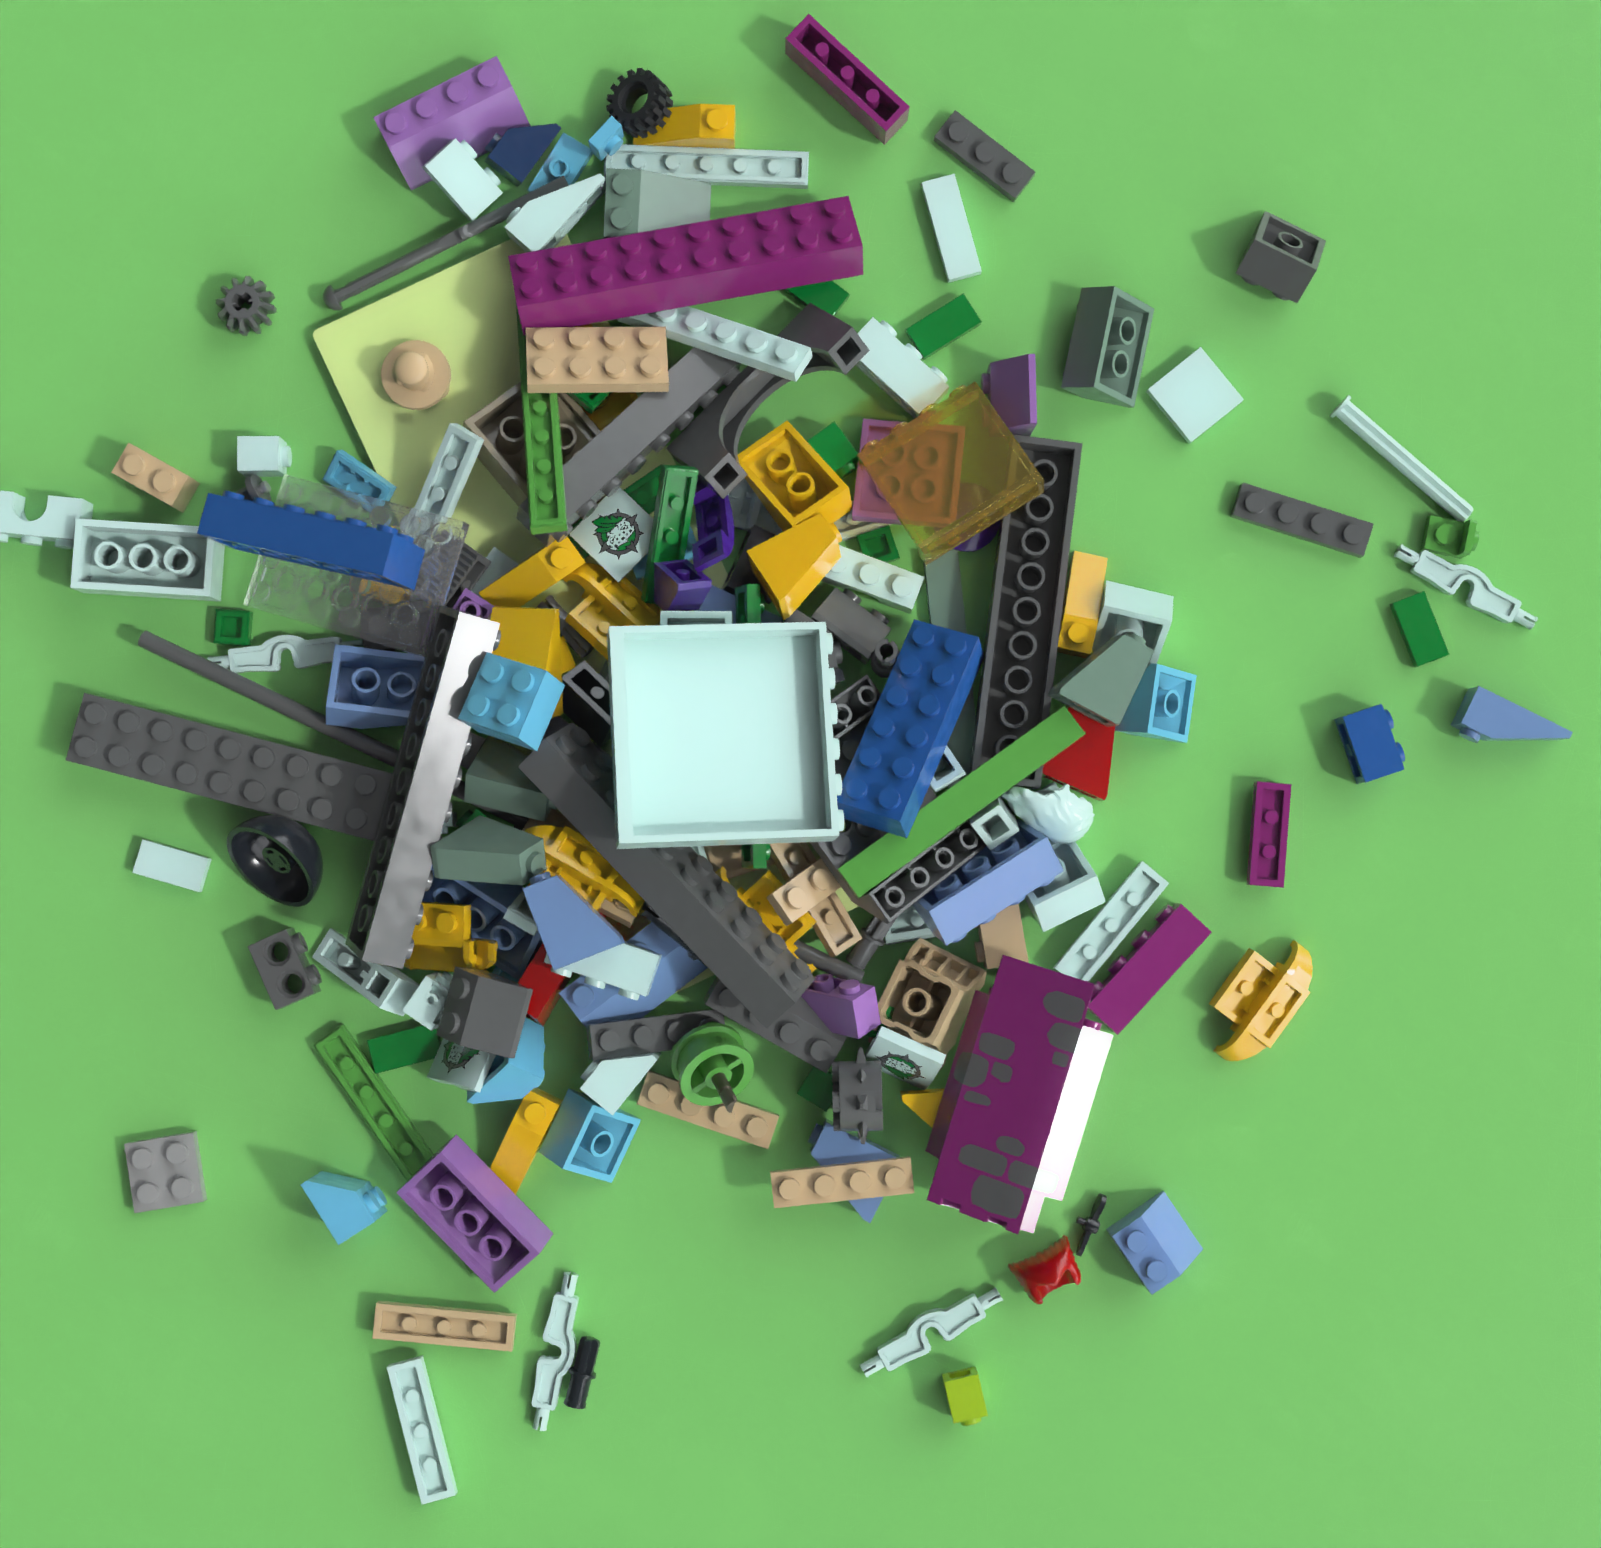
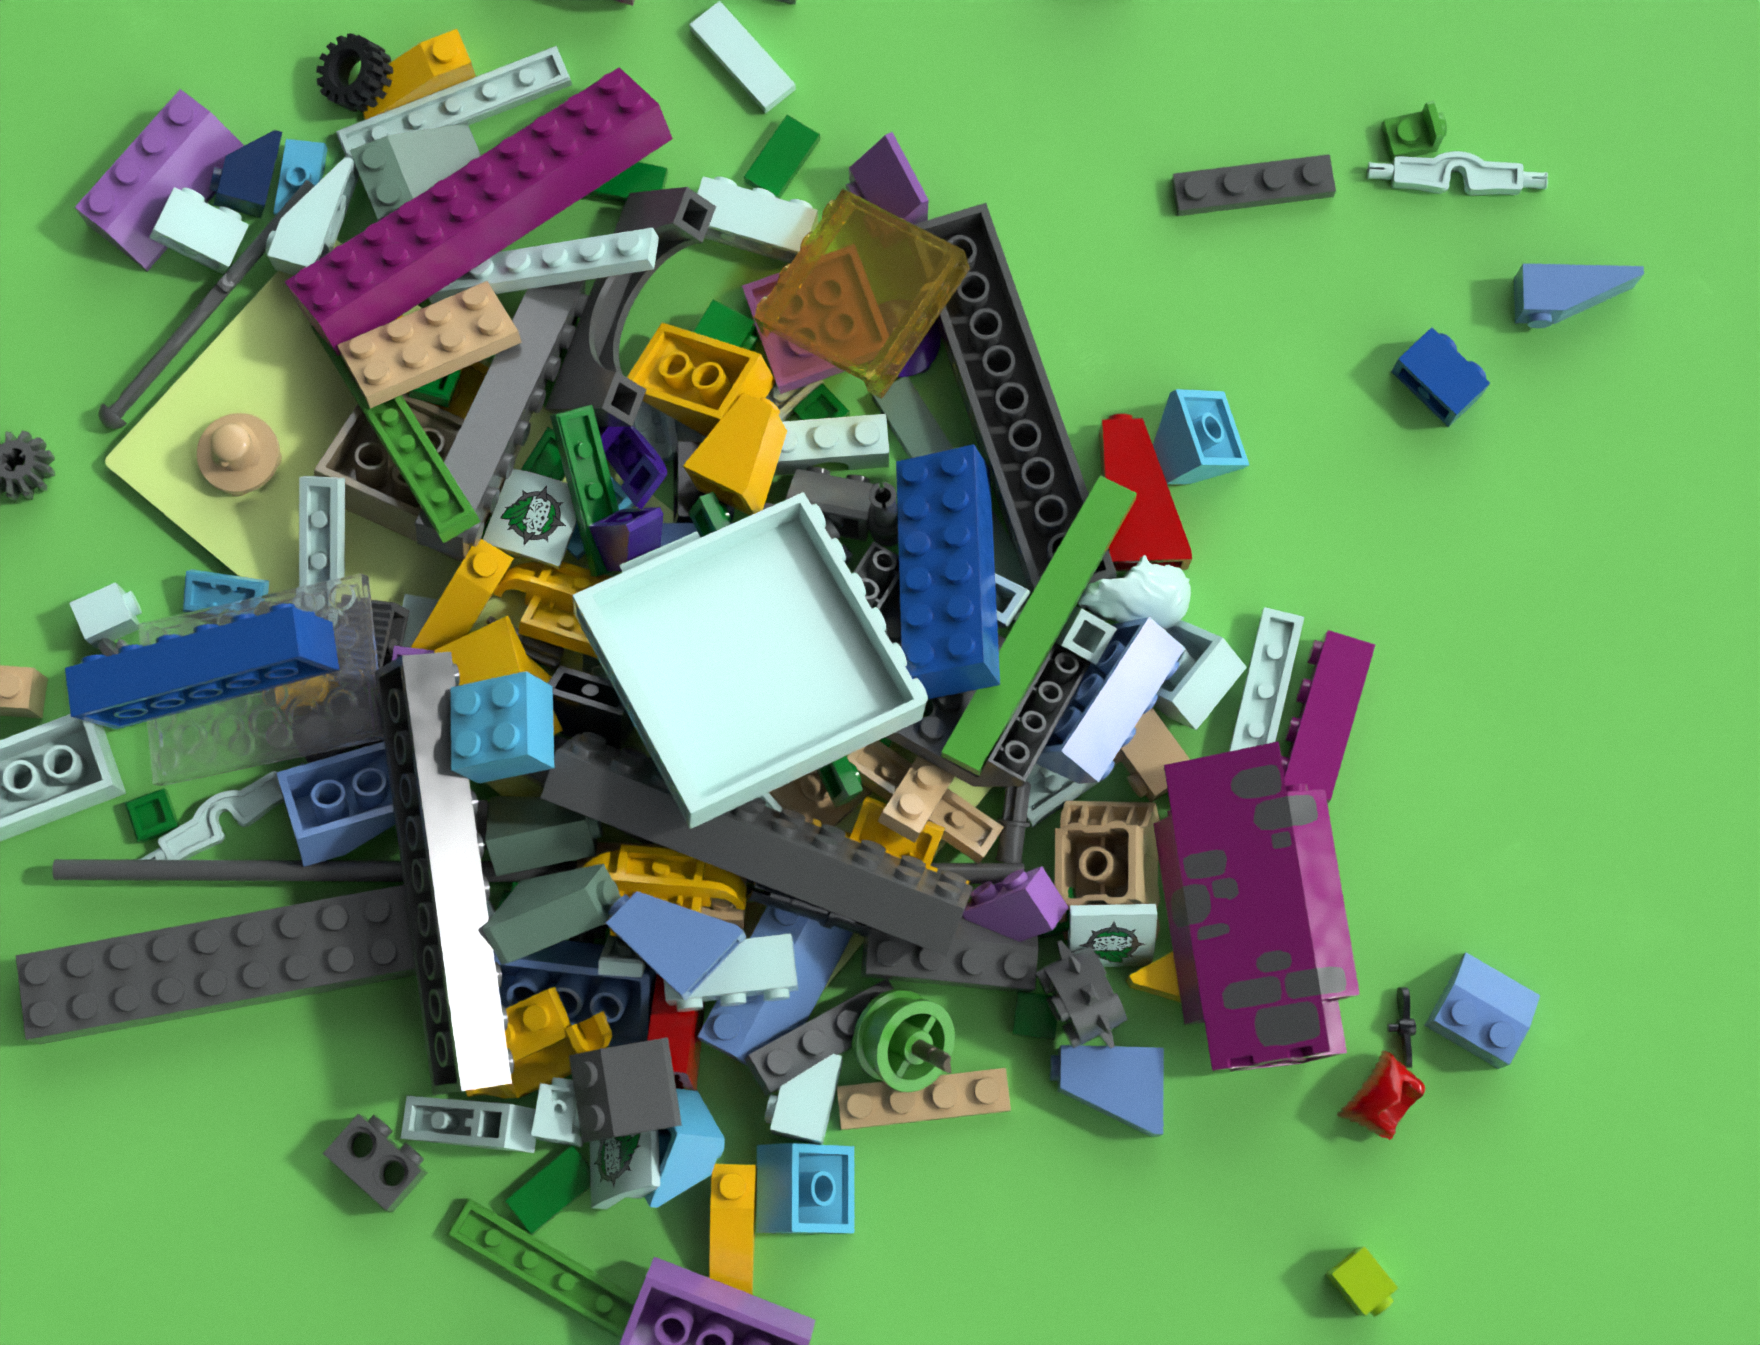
camera: 20 degrees left, 10 degrees down
light aqua tile [132,839,212,892] -> none
black piece [227,815,323,907] -> none
medium azure plate [588,116,624,161] -> none
tan plate [770,1156,914,1208] -> none
light aqua piece [860,1287,1003,1377] -> none
sand green slope [1048,632,1154,727] -> none
yellow slope [1057,551,1108,658] -> none
sand green slope [1061,286,1154,408] -> none
light aqua slope [1087,580,1174,667] -> none
light aqua tile [1146,347,1244,444] -> none
yellow plate [1209,940,1313,1061] -> none
magenta plate [1246,781,1292,888] -> none
light aqua axle [1330,395,1474,522] -> none
green tile [1389,591,1450,668] -> none

